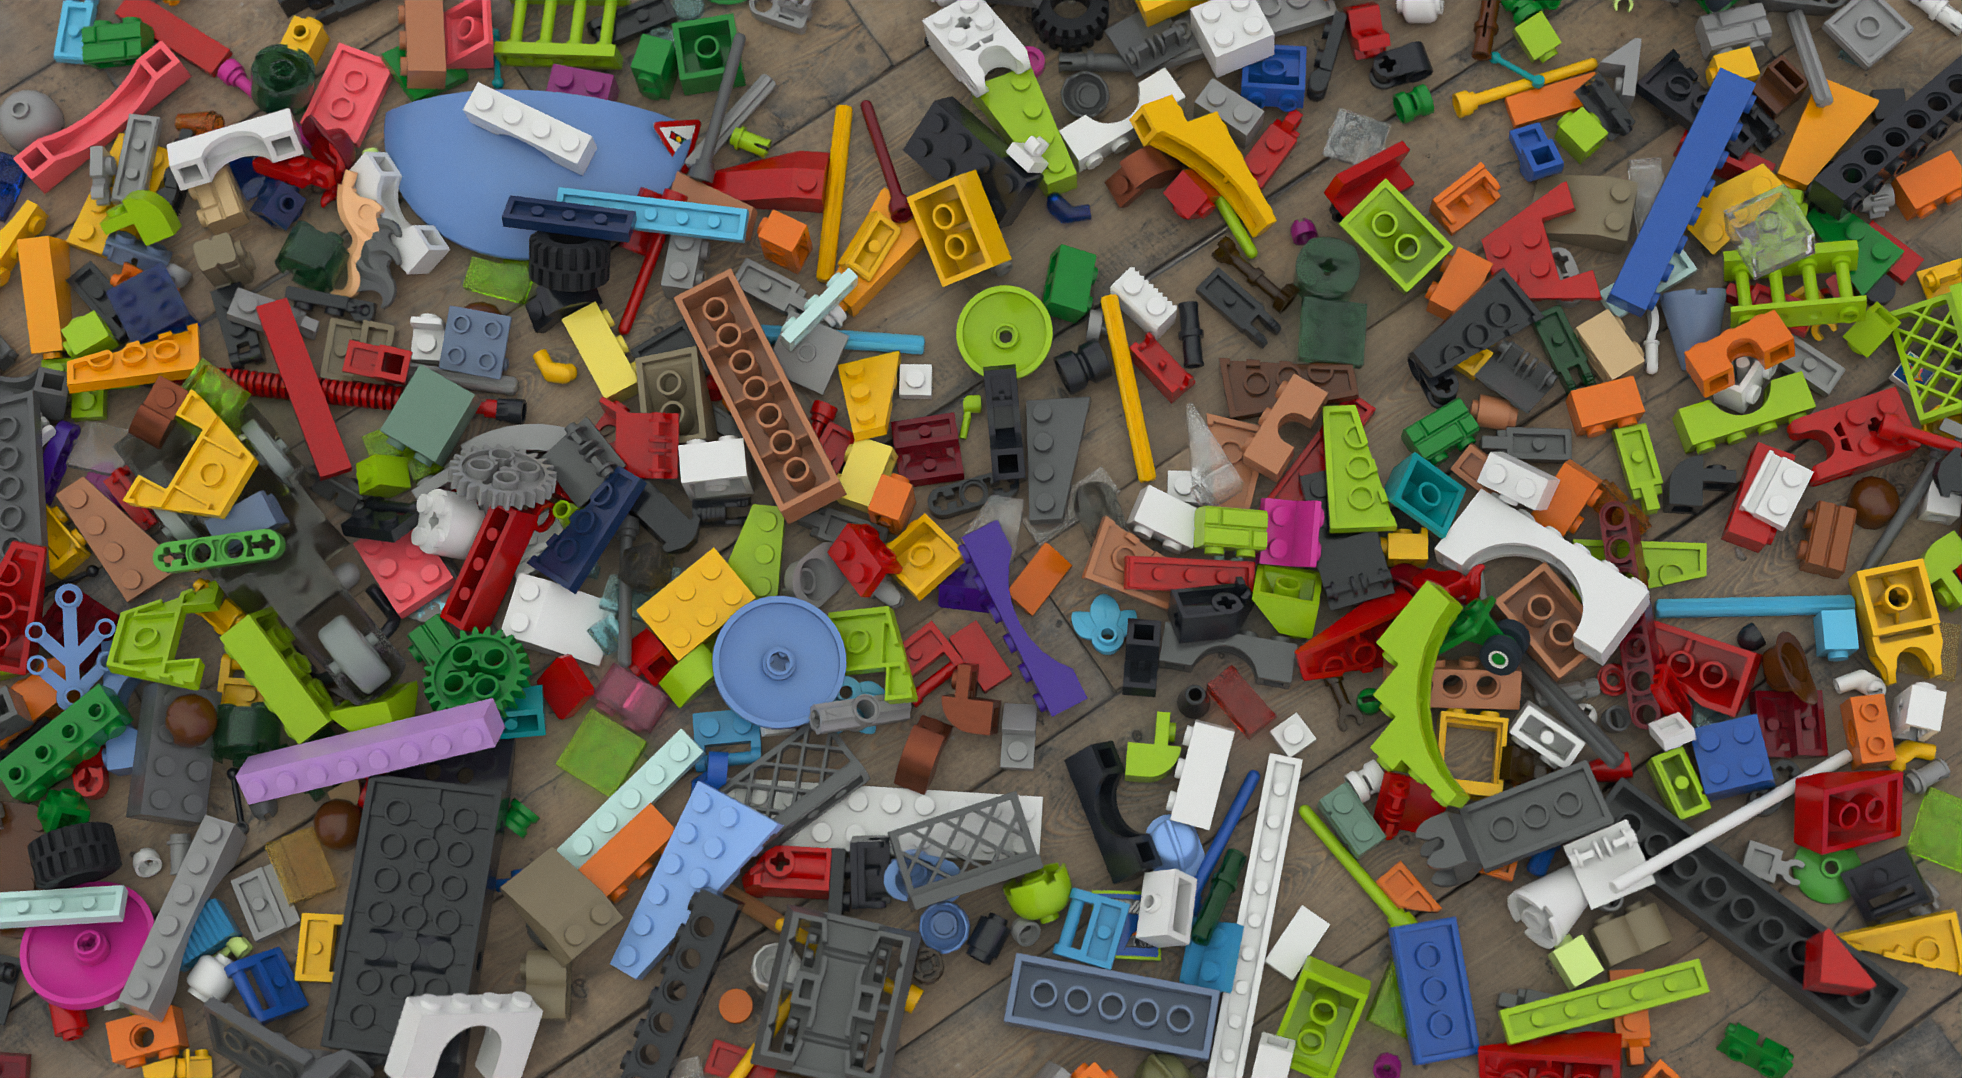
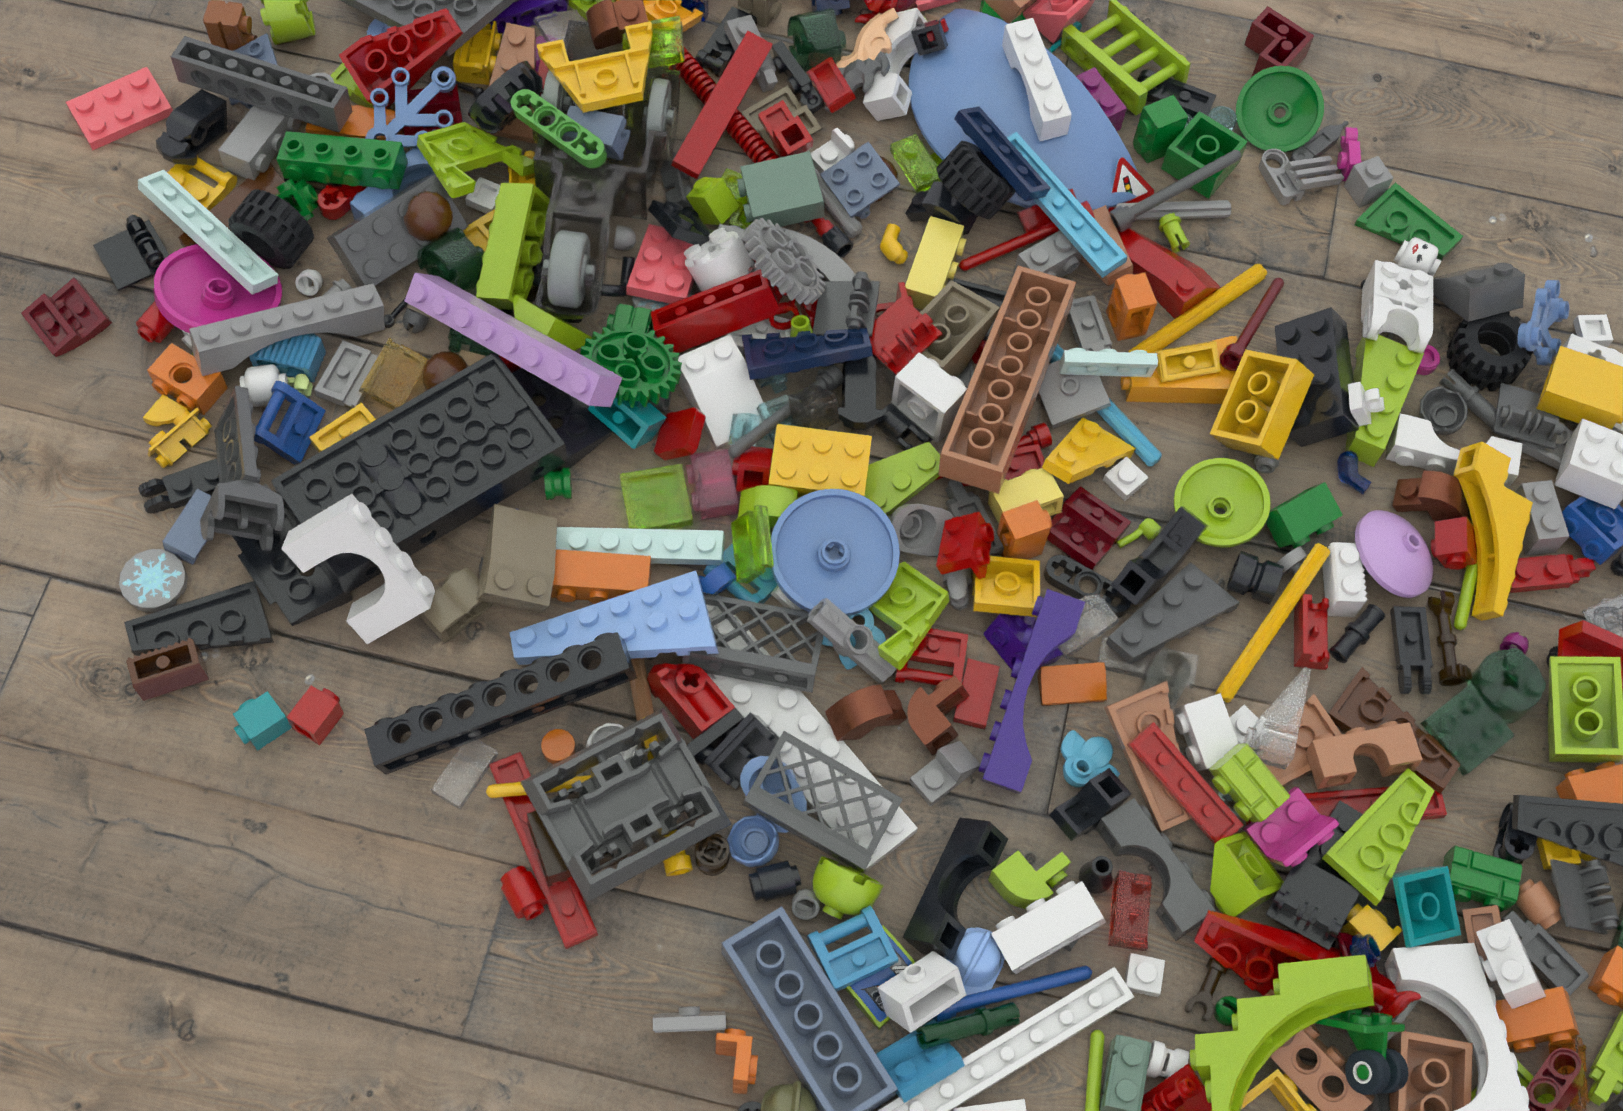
camera: 35 degrees right, 10 degrees down
white plate [821,305,847,329] -> none
black piece [1167,576,1254,643] -> none
none -> white plate [465,177,500,214]
none -> black gear [468,61,543,134]
none -> clear neon green plate [731,505,774,584]
none -> red tile [807,56,856,113]
none -> black piece [911,18,949,56]
none -> clear blue plate [1349,933,1381,968]
none -> lavender dish [1355,510,1433,598]

